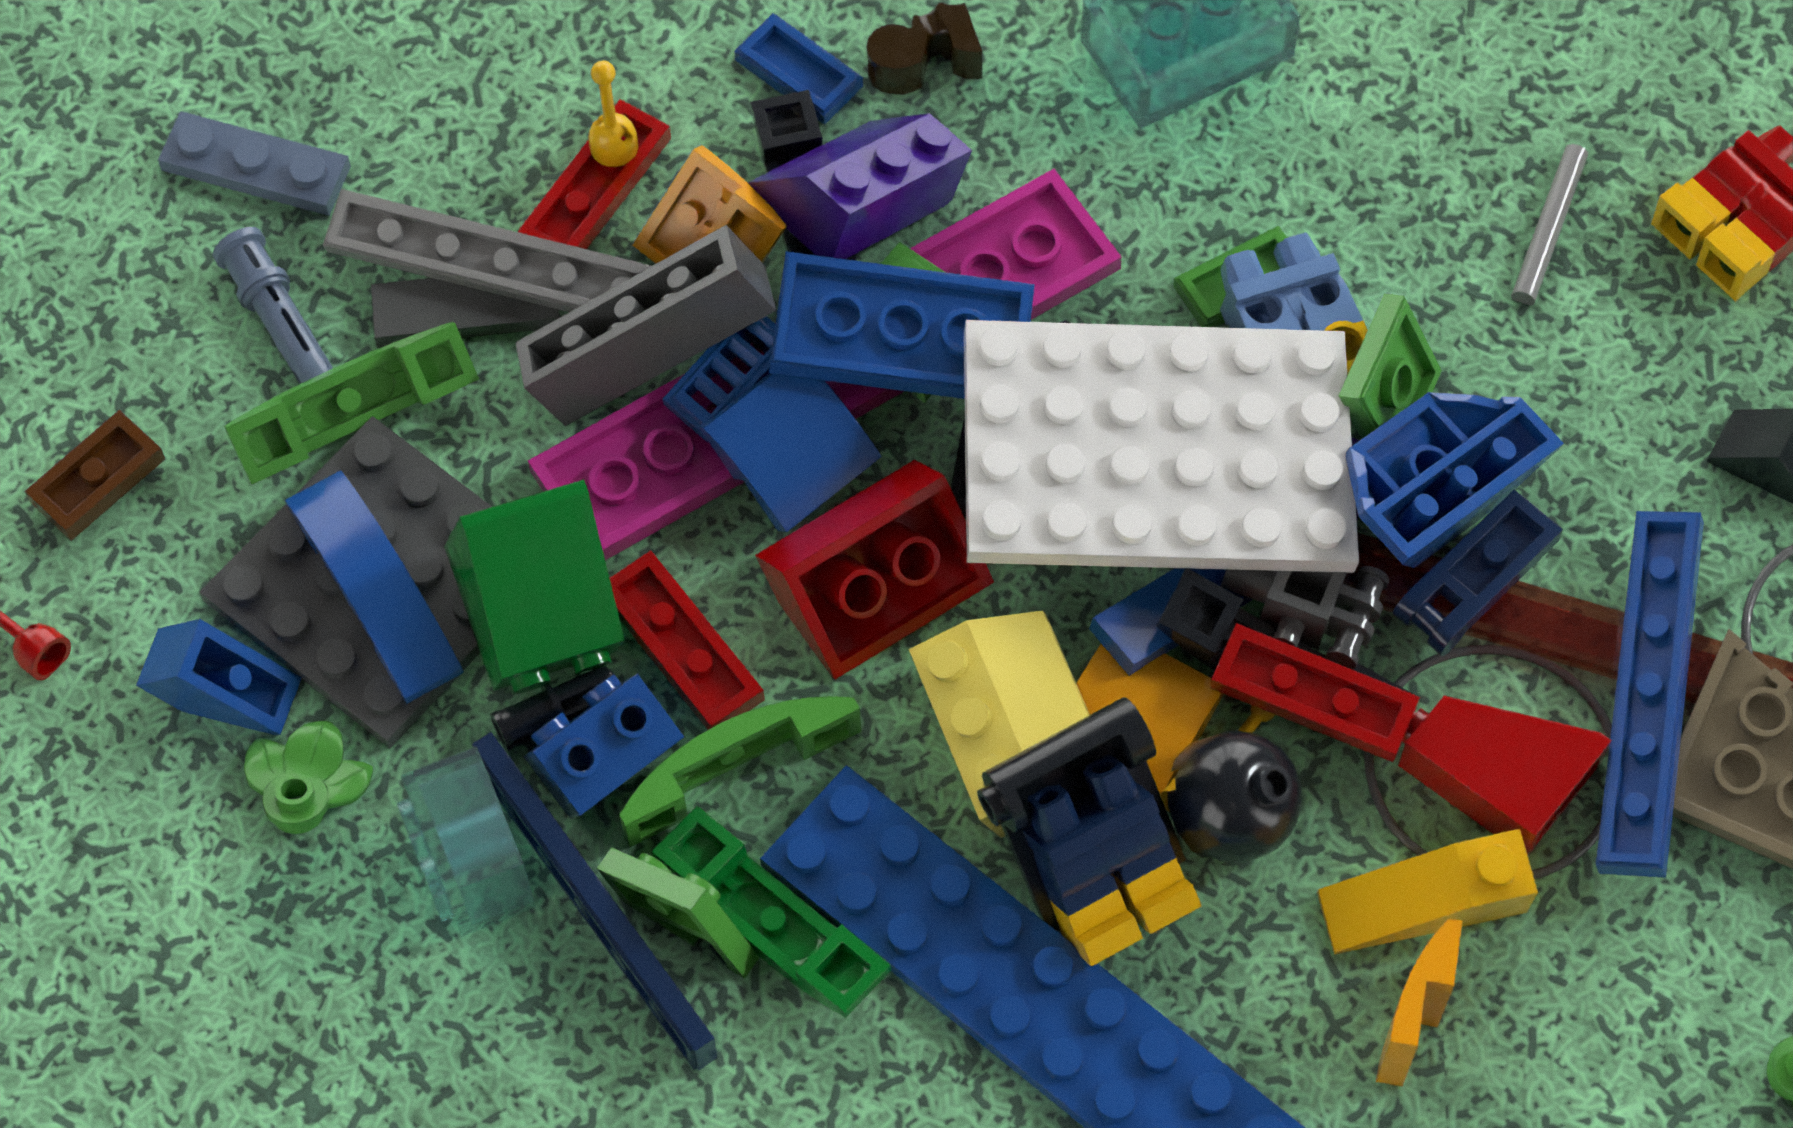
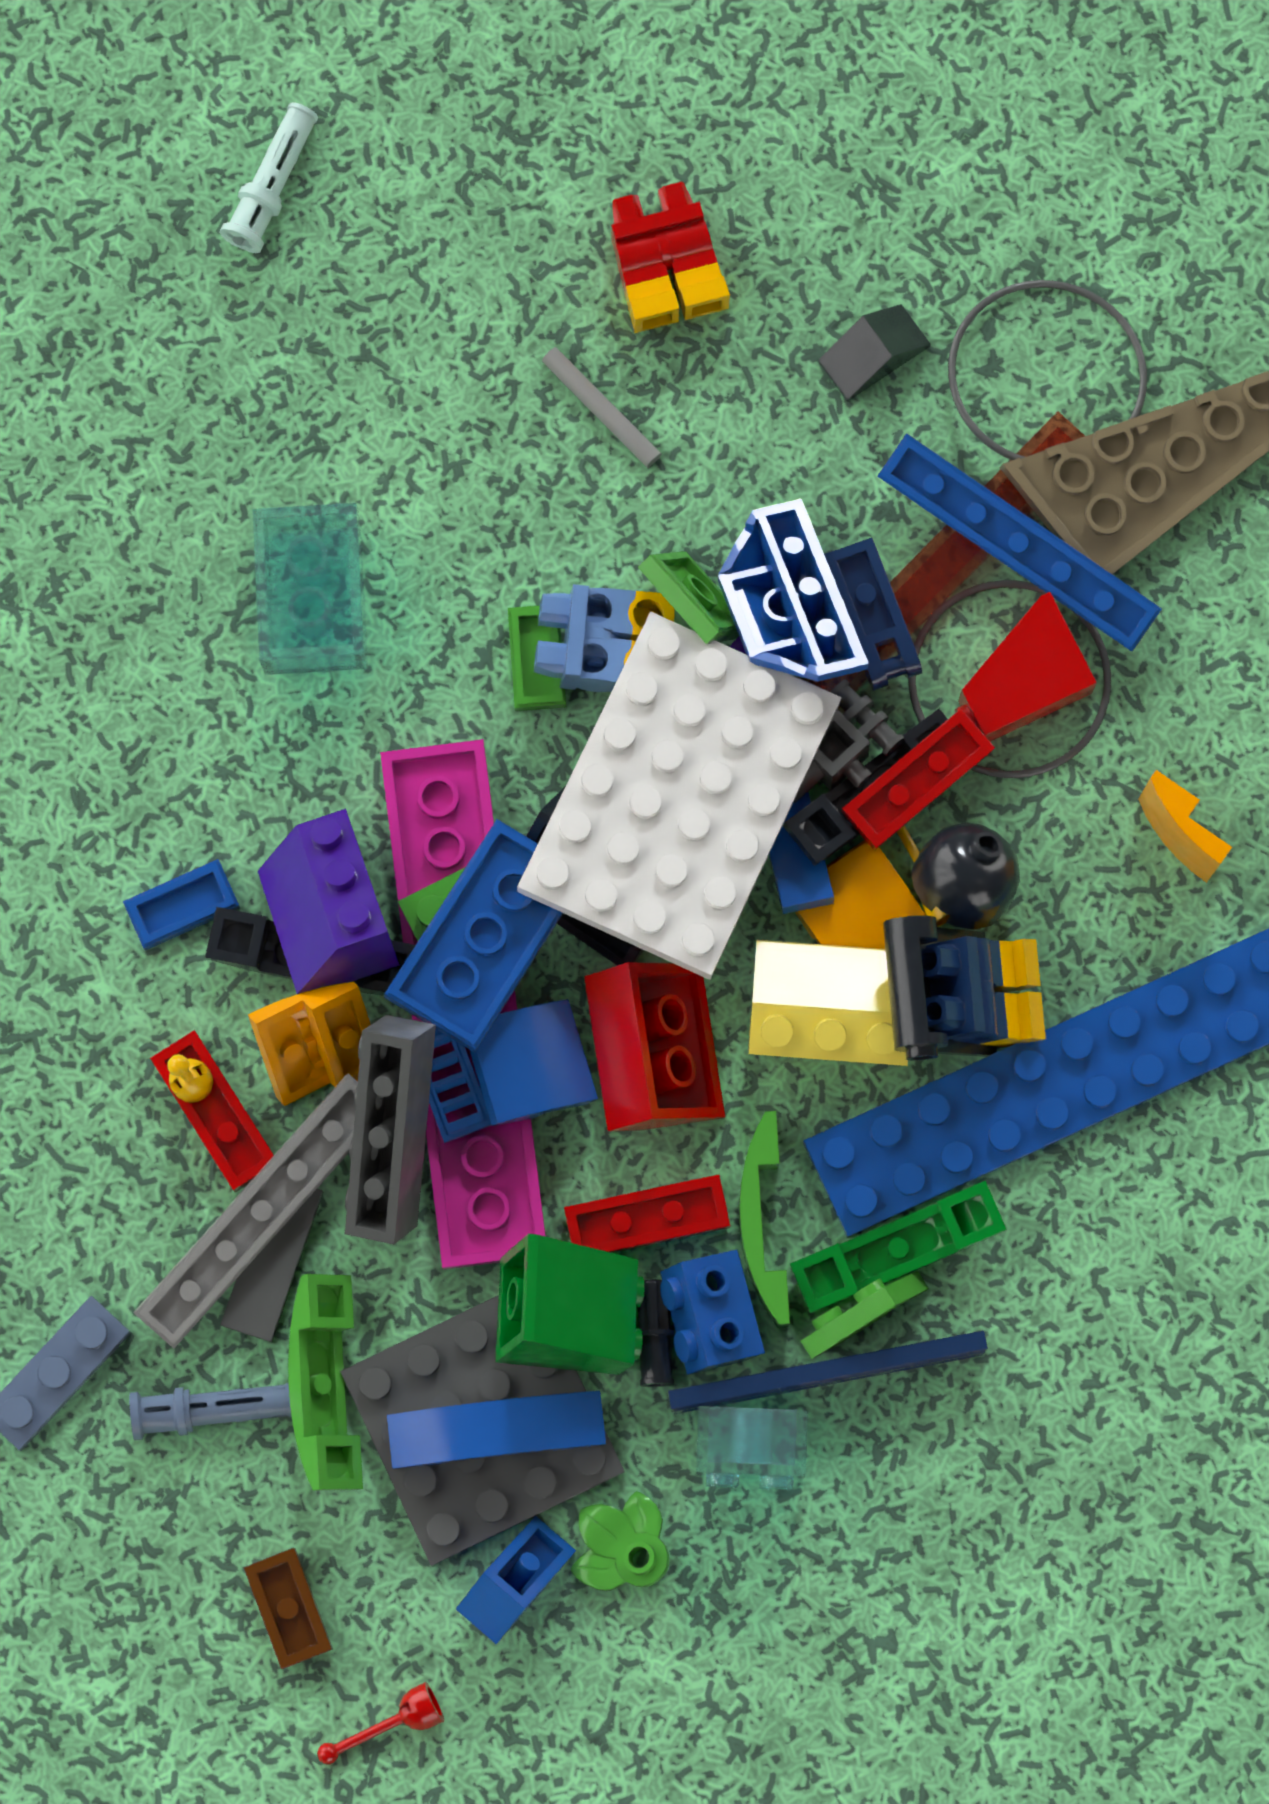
camera: 65 degrees left, 15 degrees up
dark brown leg [866,2,983,95] -> none
yellow slope [1317,829,1538,955] -> none

